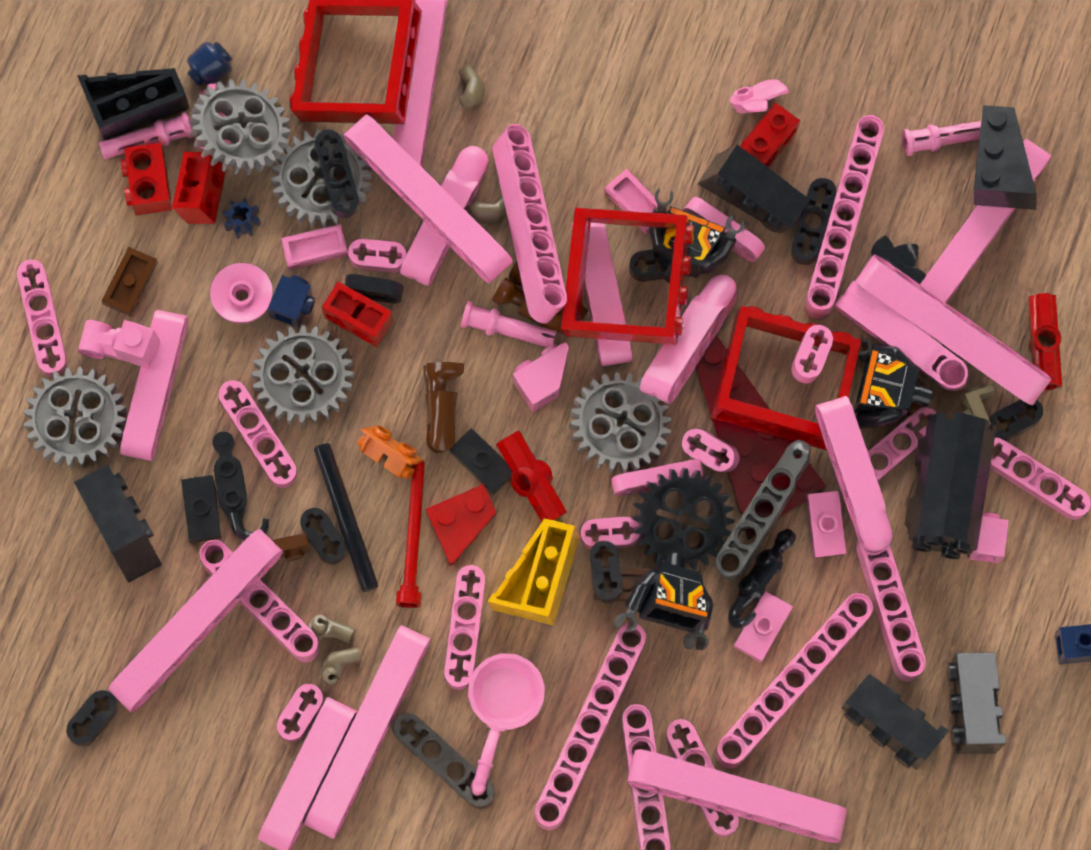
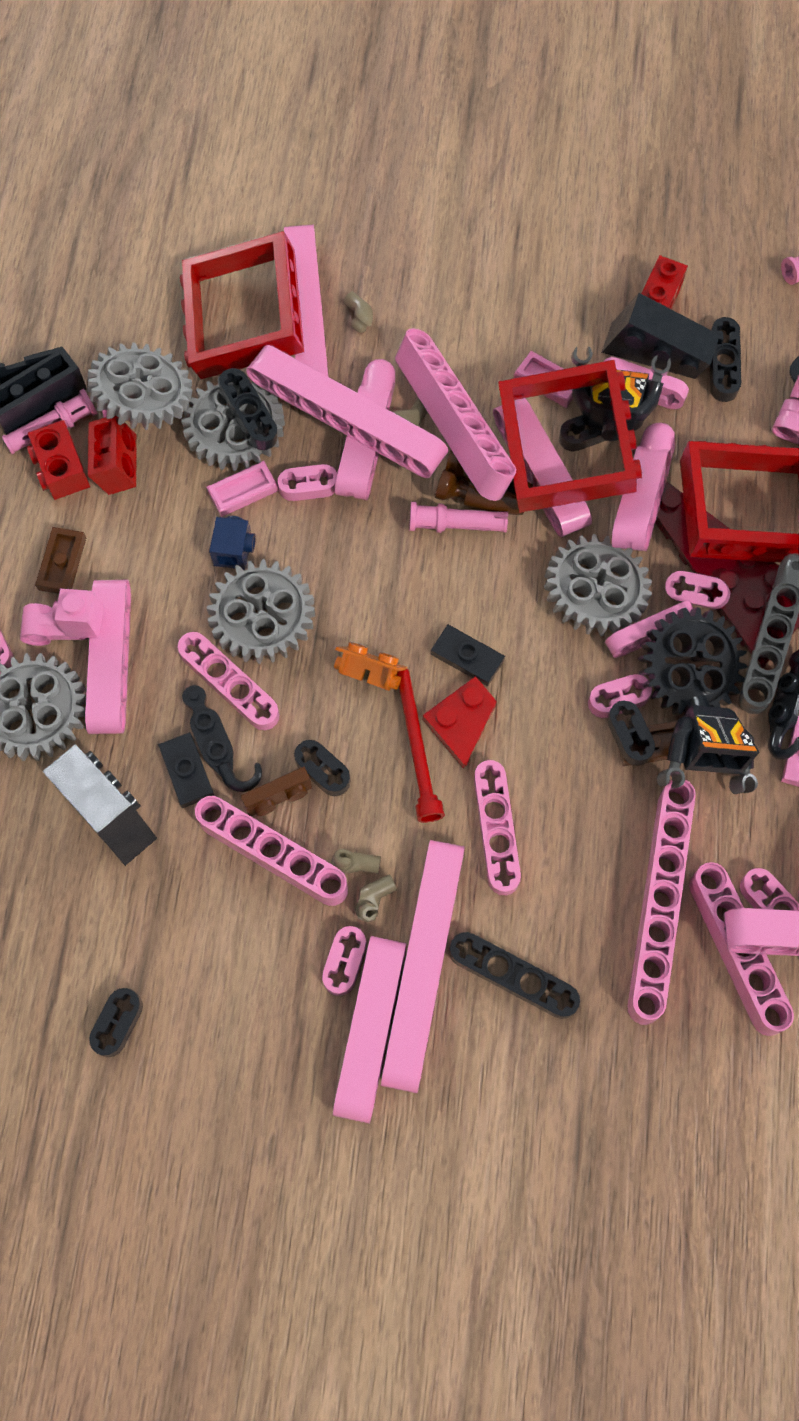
camera: 10 degrees left, 5 degrees down
bright pink beam [108,529,283,713] -> none
dark blue head [187,41,233,86] -> none
bright pink dish [210,263,273,323] -> none
dark blue gear [222,198,261,239] -> none
black axle [314,443,378,592] -> none
red brick [322,281,393,348] -> none
black beam [344,274,404,303] -> none
reddish brown piece [423,362,464,453] -> none
bright pink piece [468,653,545,796] -> none
yellow wedge [487,519,580,626] -> none
red piece [496,430,568,522] -> none
bright pink slope [513,342,569,413] -> none
bright pink plate [730,79,789,113] -> none
bright pink beam [791,325,833,383] -> none
bright pink beam [805,115,884,319] -> none

